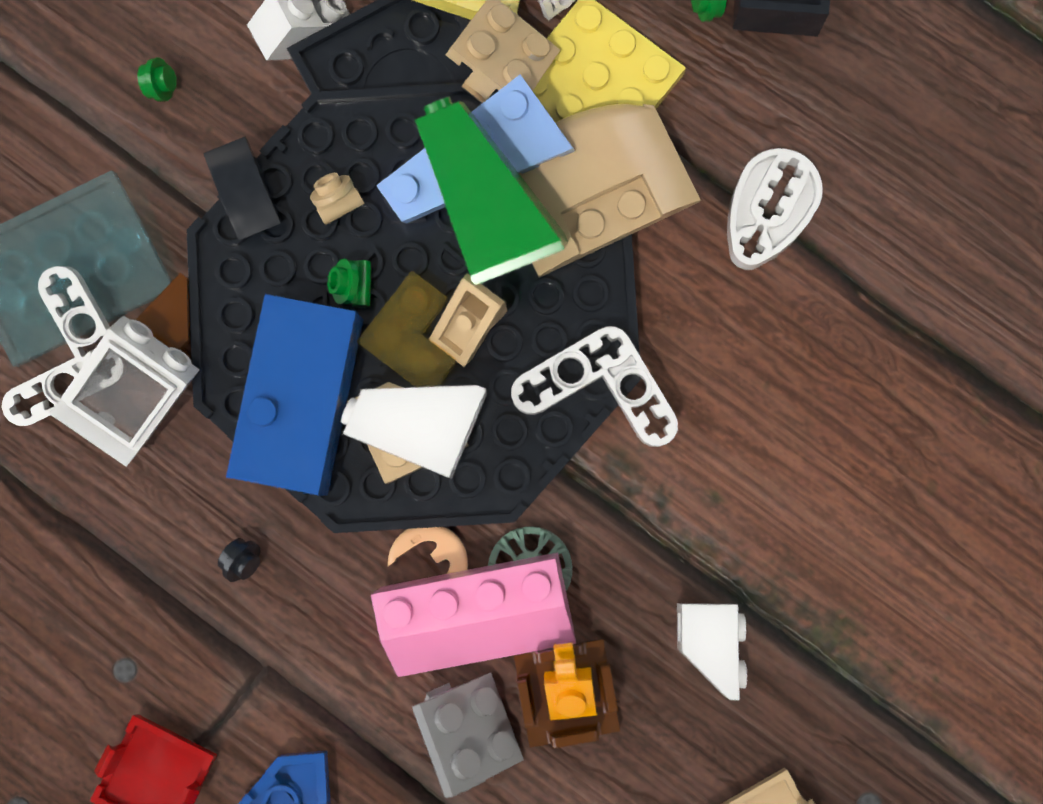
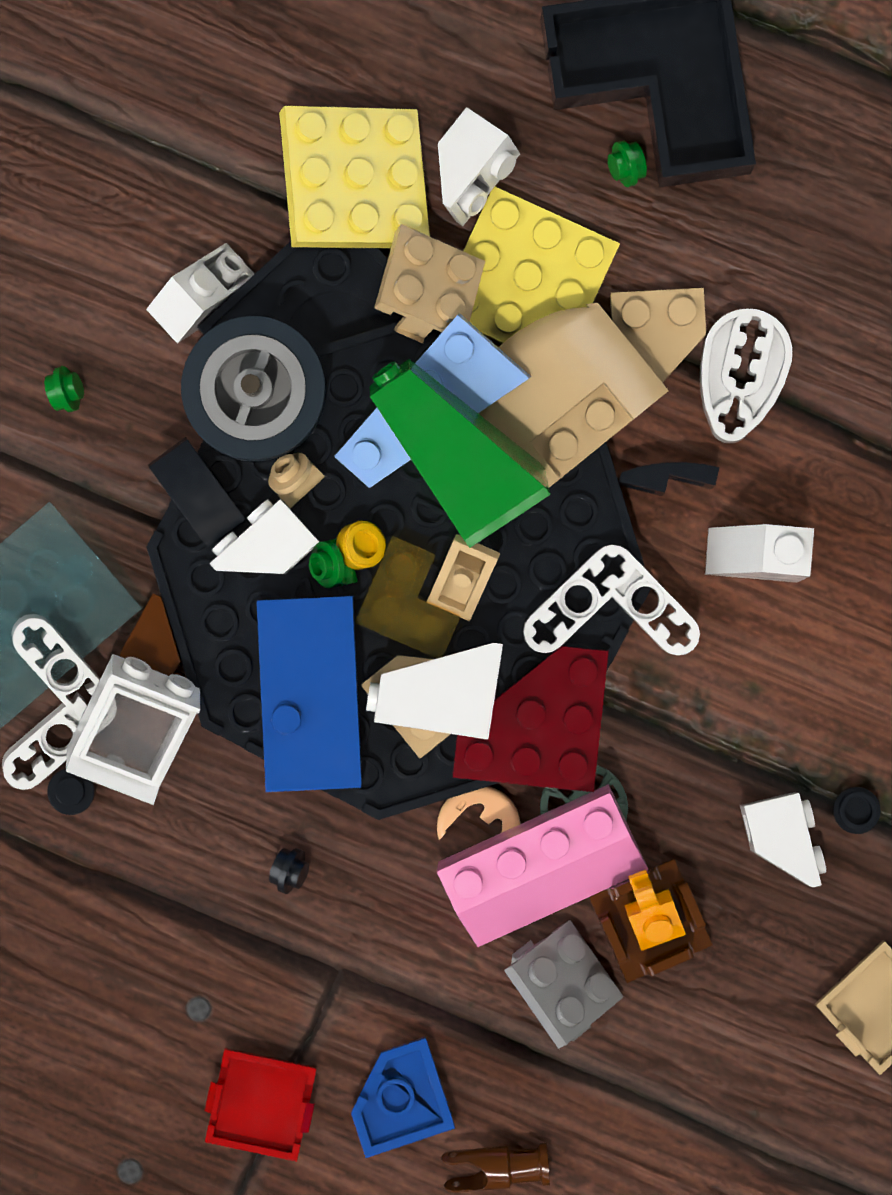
camera: 20 degrees left, 5 degrees up
none -> black plate [47,769,95,815]
none -> wheel [181,316,326,461]
none -> white slope [210,499,319,574]
none -> yellow tile [336,521,386,570]
none -> dark red plate [453,646,609,792]
none -> tan plate [610,288,706,383]
none -> black slope [618,462,720,496]
none -> white slope [704,524,814,583]
none -> black plate [833,787,881,834]

